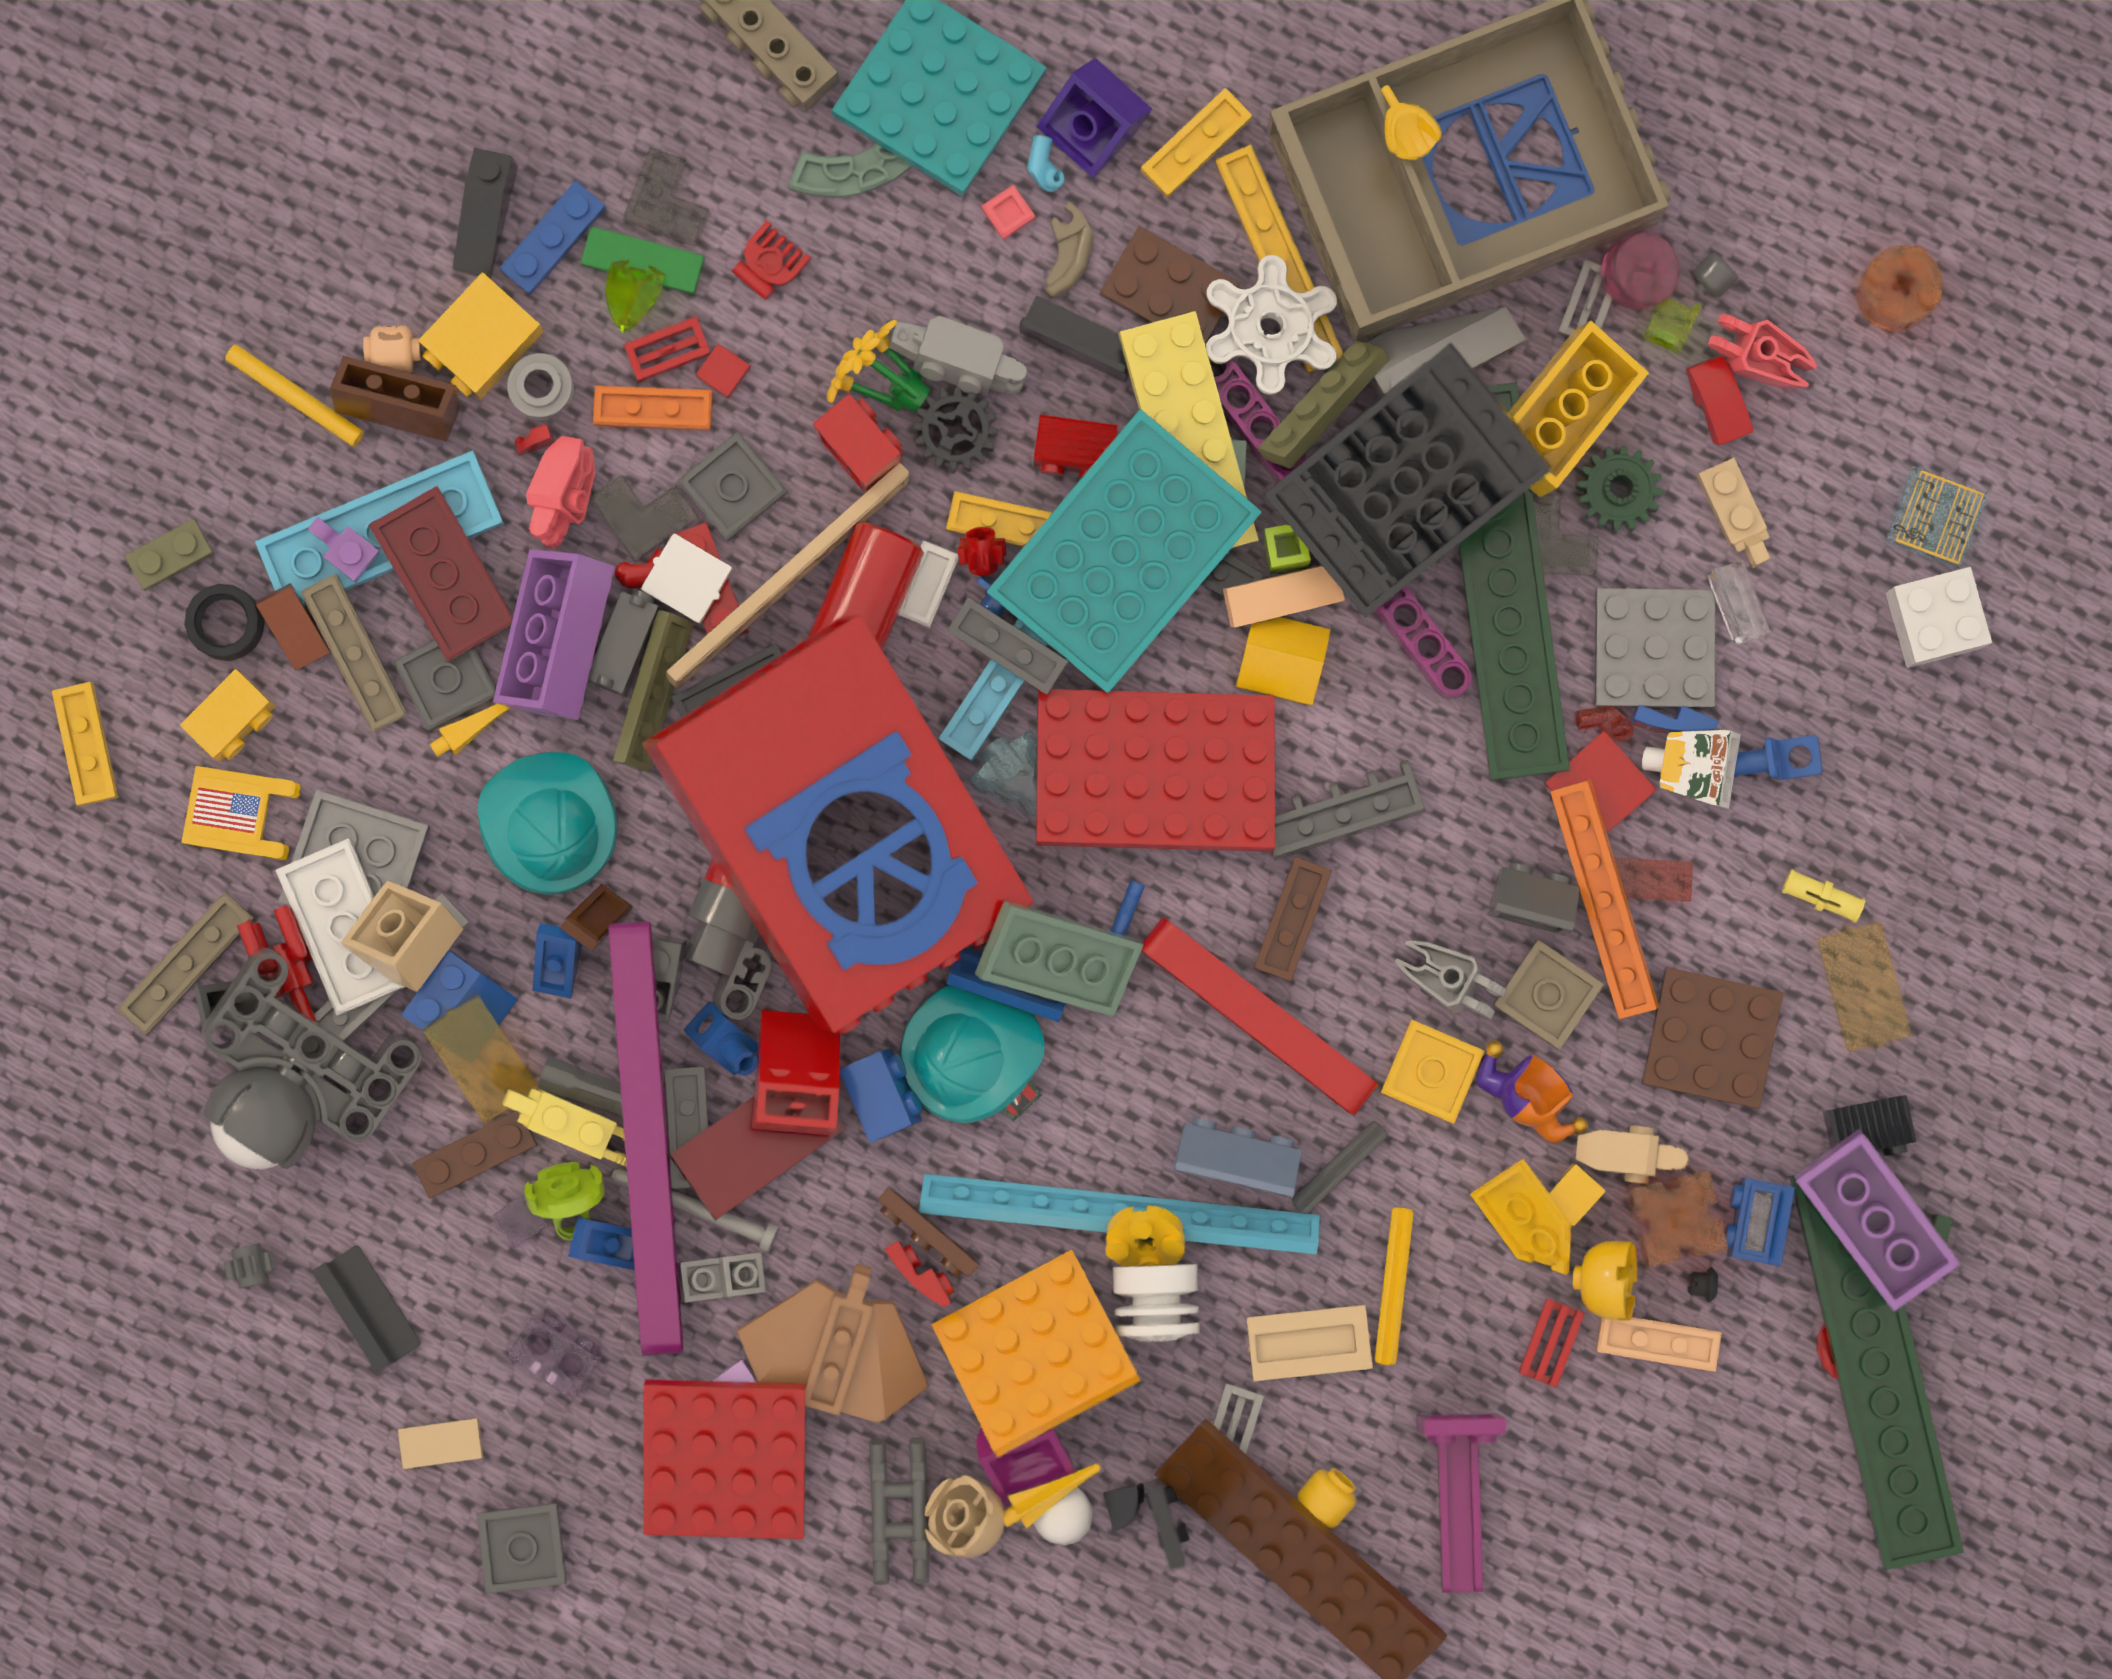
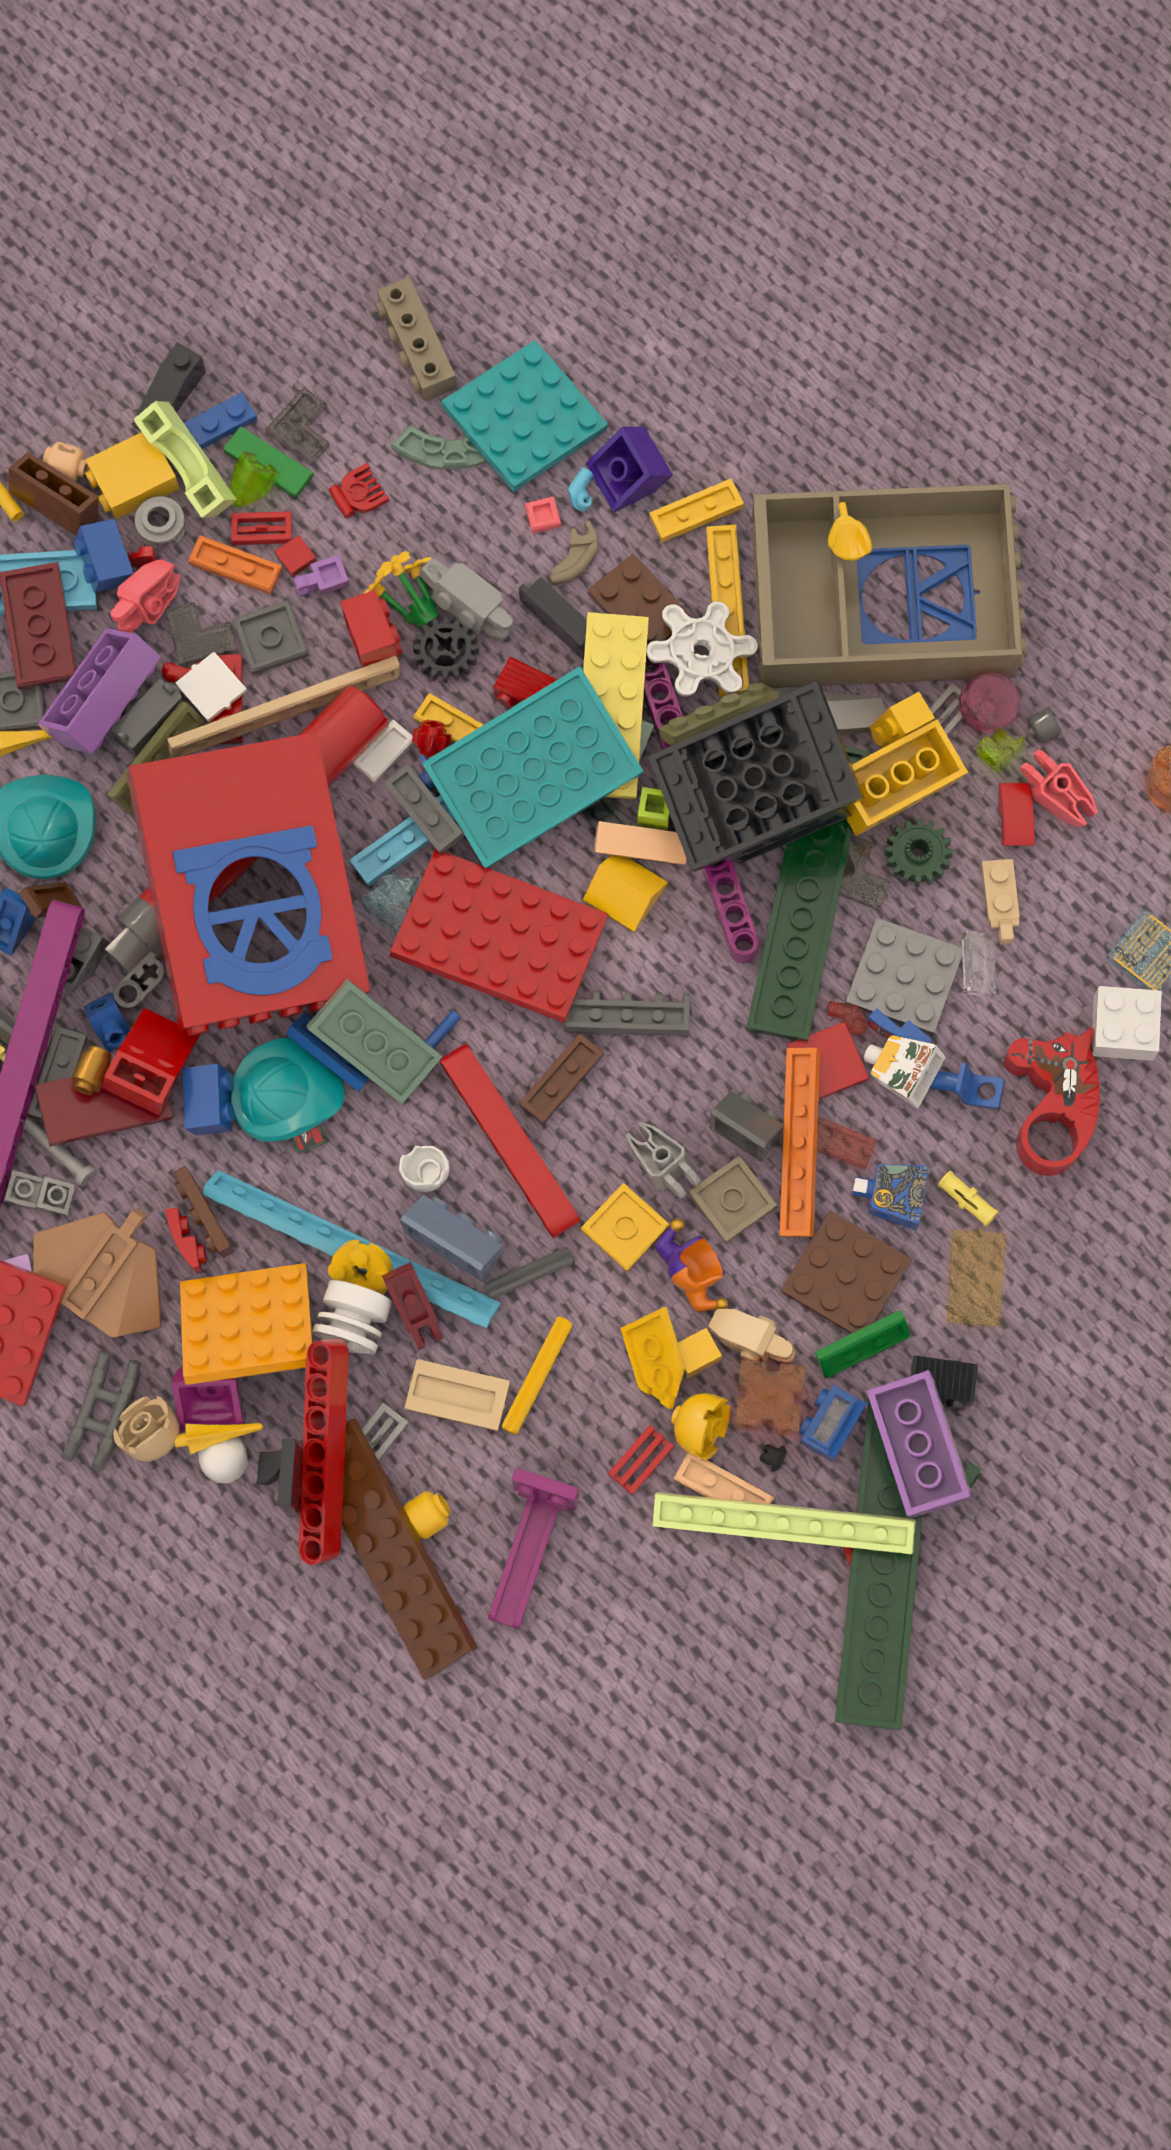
camera: 20 degrees right, 10 degrees down
none -> pearl gold brick [71,1046,112,1095]
none -> blue brick [74,519,134,593]
none -> yellowish green arch [133,401,237,518]
none -> medium lavender plate [294,554,350,597]
none -> red beam [299,1338,349,1565]
none -> dark red hinge [382,1262,443,1350]
none -> white hair [399,1146,450,1193]
none -> yellowish green plate [653,1492,916,1554]
none -> green tile [814,1310,911,1379]
none -> torso [852,1164,929,1230]
none -> yellow brick [869,692,935,748]
none -> red animal [1004,1028,1100,1176]

